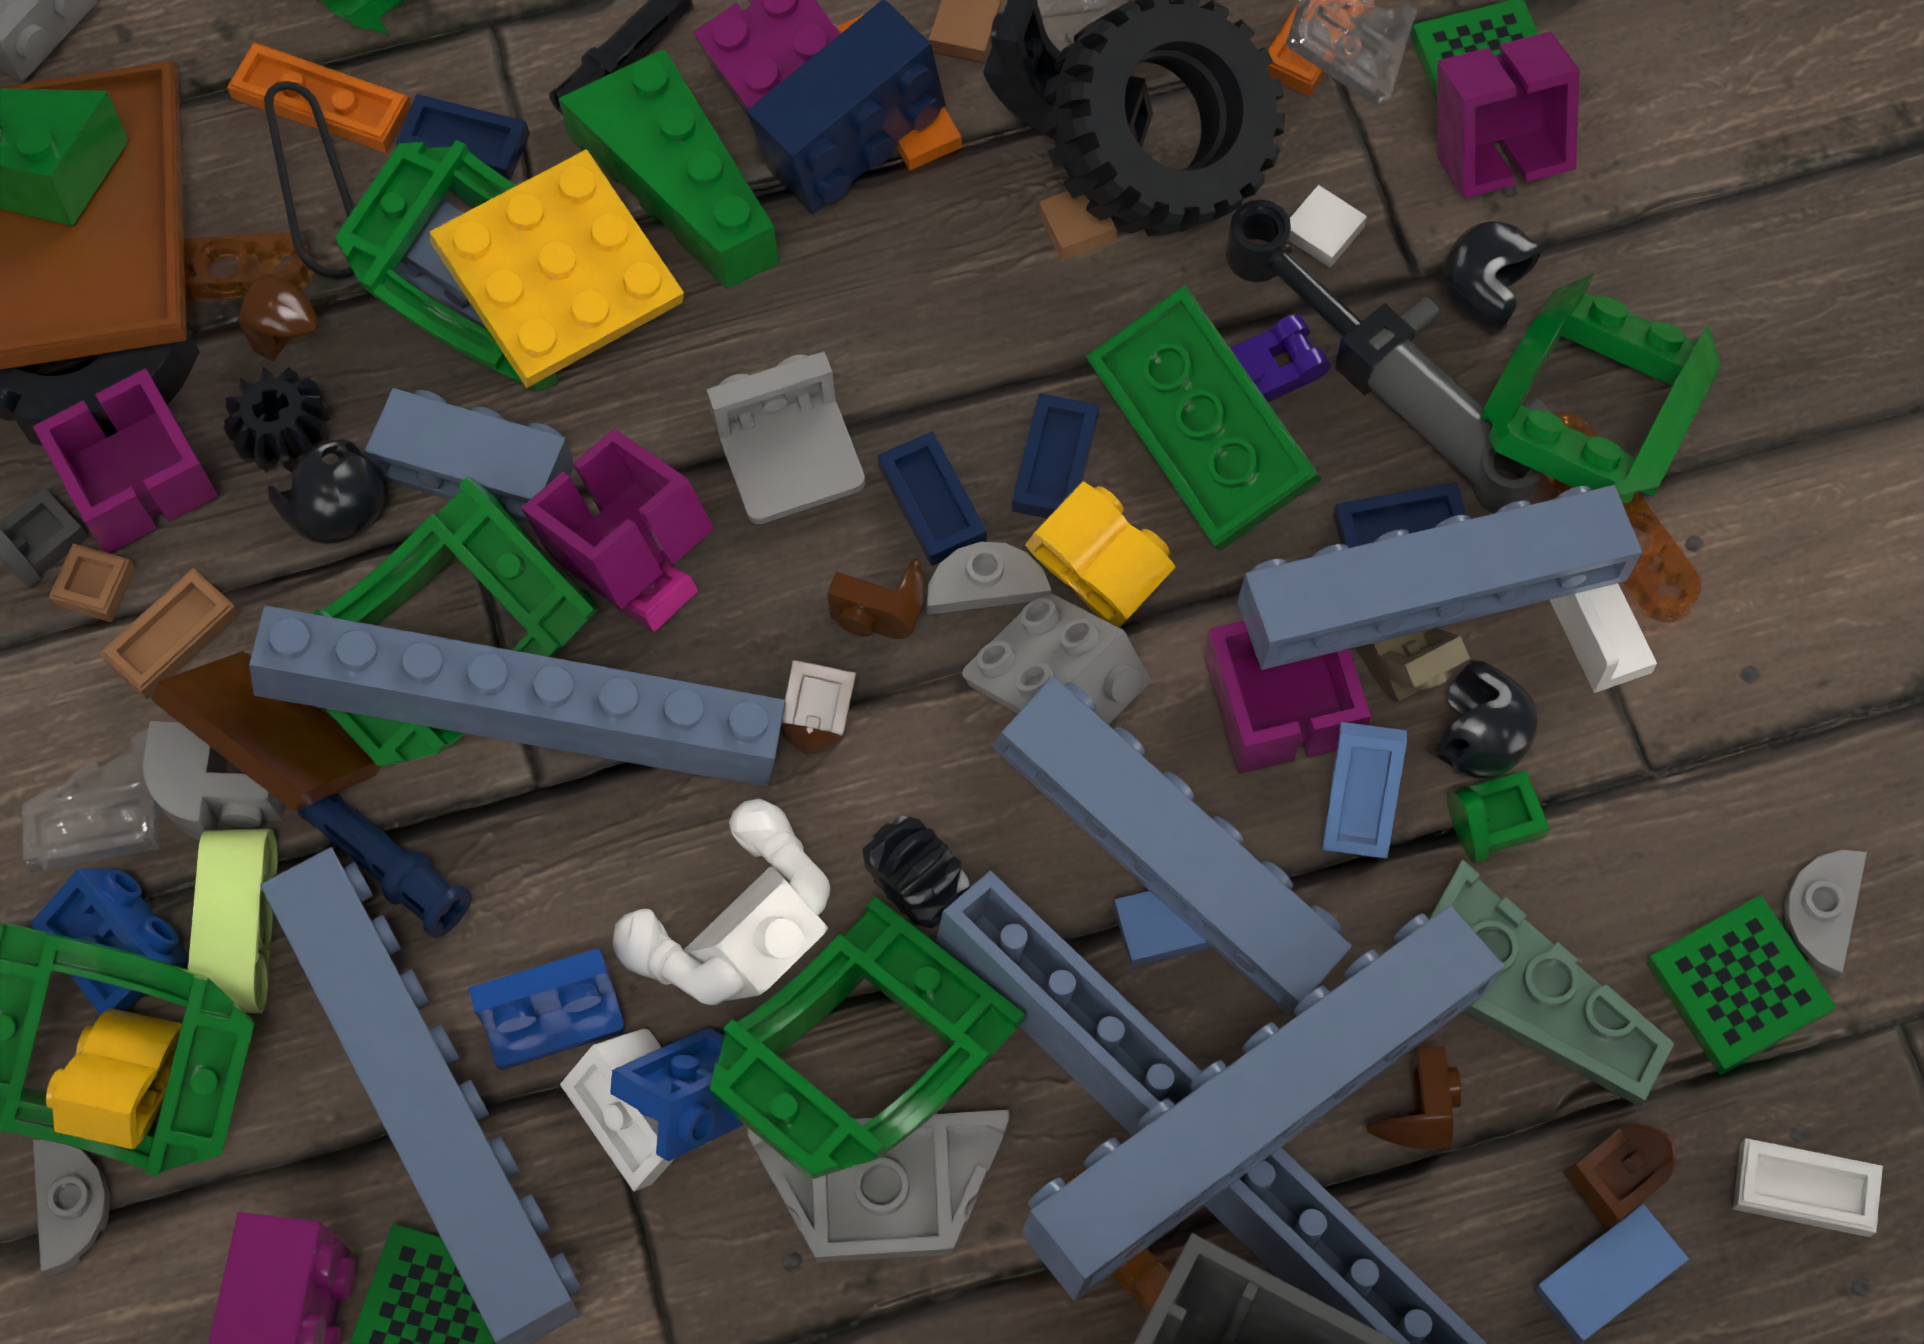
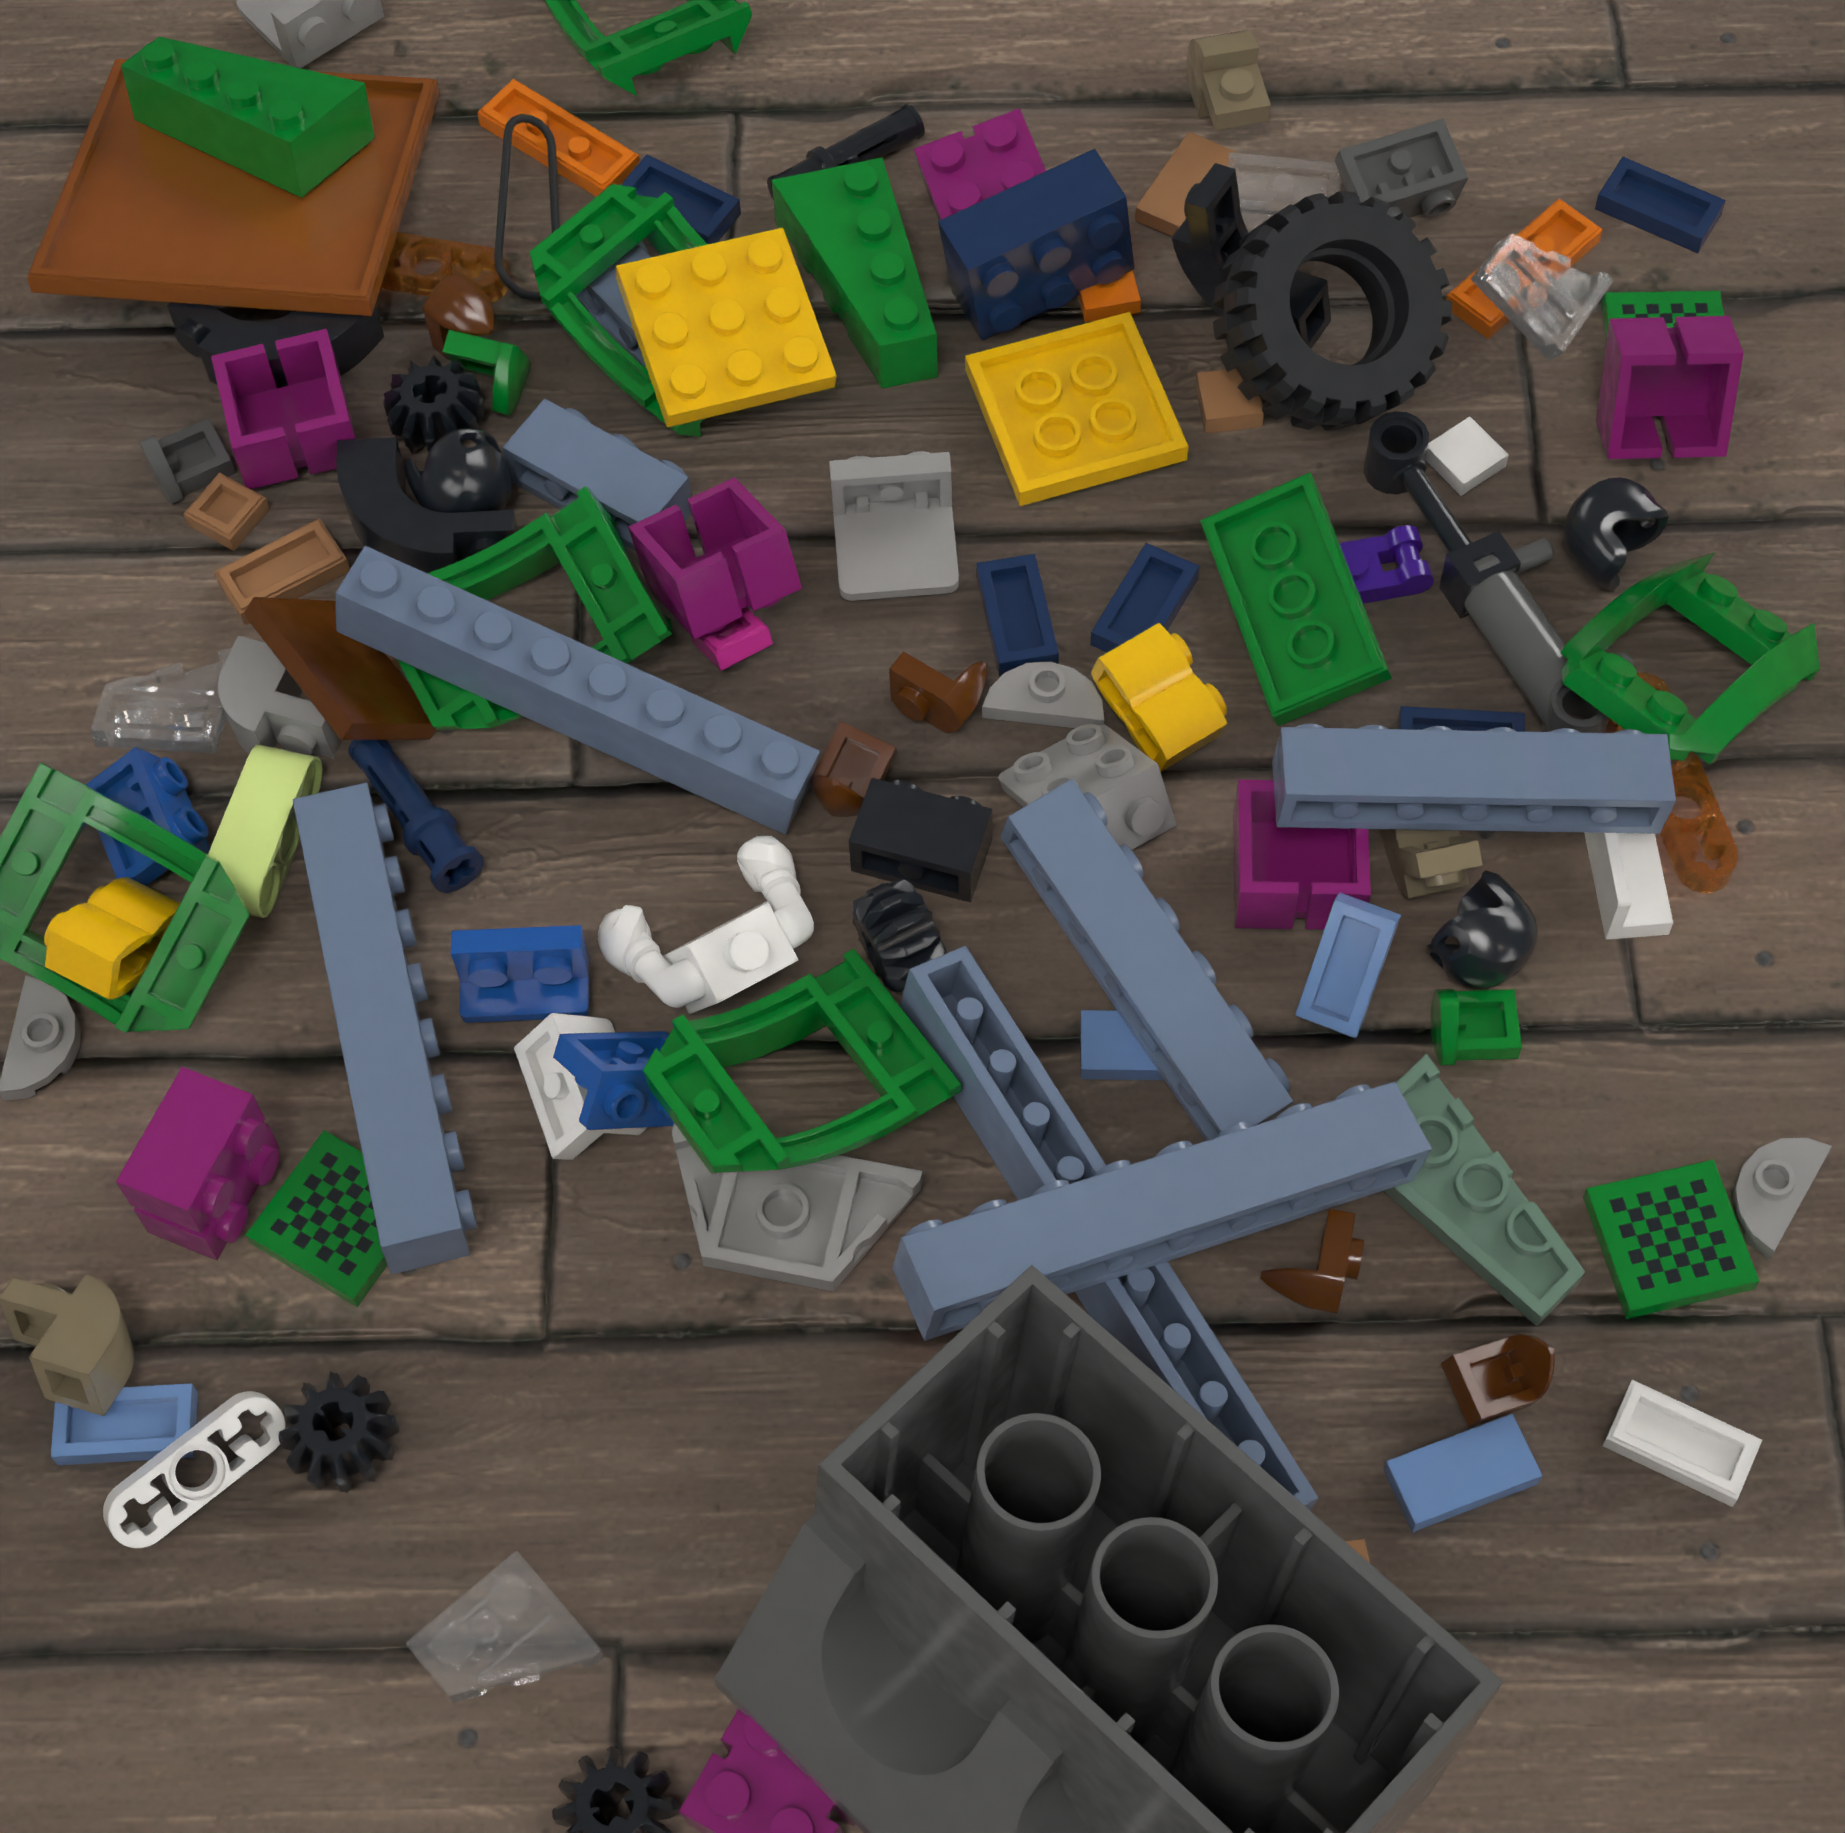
camera: 15 degrees right, 5 degrees down
none -> black arch [336,437,518,573]
none -> green tile [442,330,531,416]
none -> black brick [848,778,992,903]
none -> yellow plate [965,312,1189,506]

